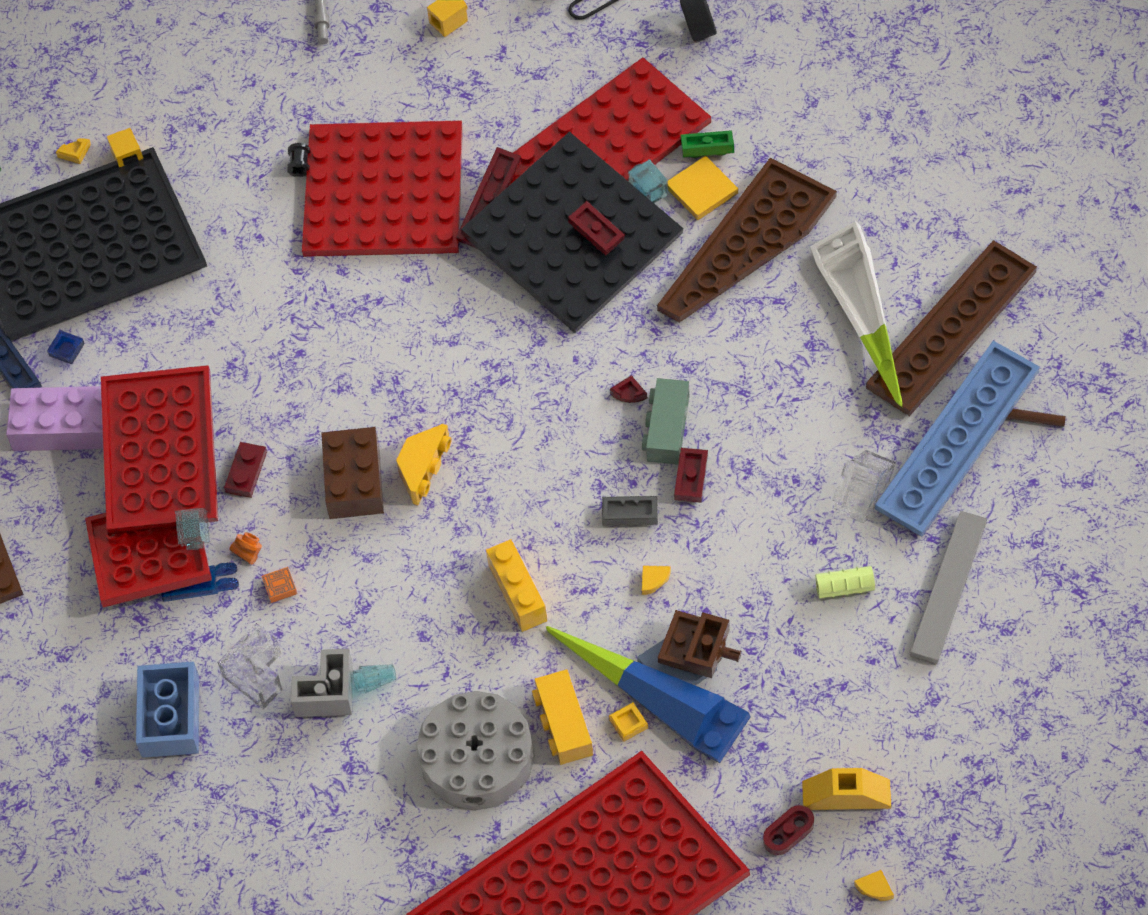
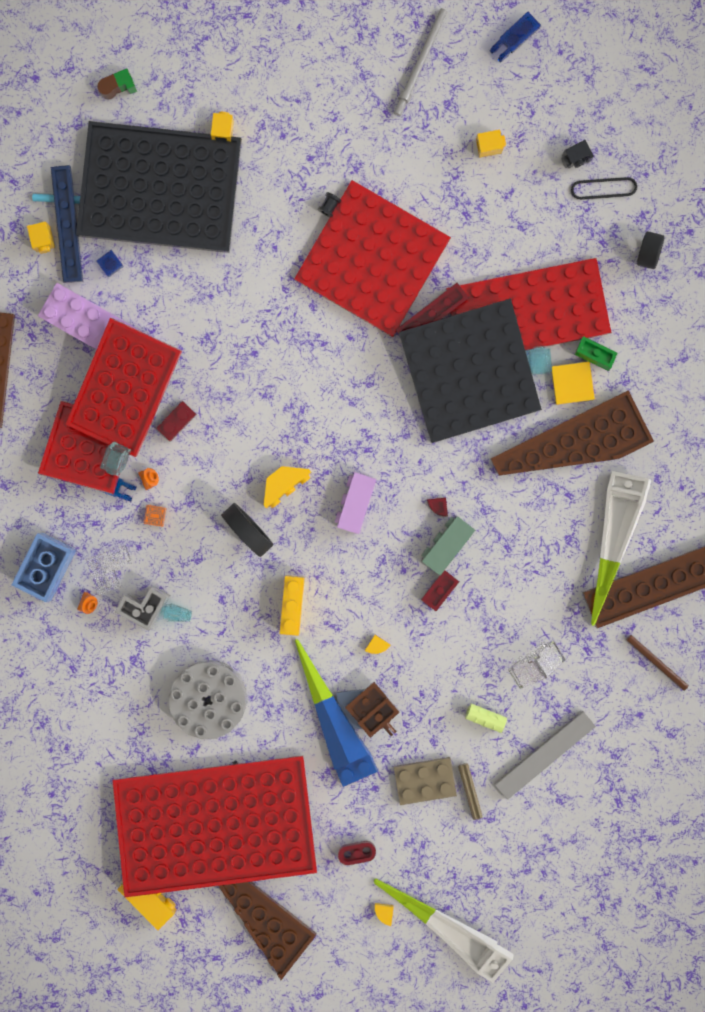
camera: 25 degrees right, 30 degrees up
yellow tile [56,138,91,164] -> none
reddish brown brick [321,427,384,519] -> none
yellow brick [531,669,593,765] -> none
dark red plate [568,201,624,256] -> none
dark grey plate [602,496,658,526] -> none
yellow tile [609,702,648,742] -> none
yellow slope [802,768,891,810] -> none
medium blue plate [875,340,1040,537] -> none
none -> orange plate [77,591,98,614]
none -> black tyre [221,503,274,557]
none -> lavender brick [335,472,376,534]
none -> white plate [374,879,514,983]
none -> dark tan plate [394,757,457,805]
none -> dark tan axle [458,763,482,820]

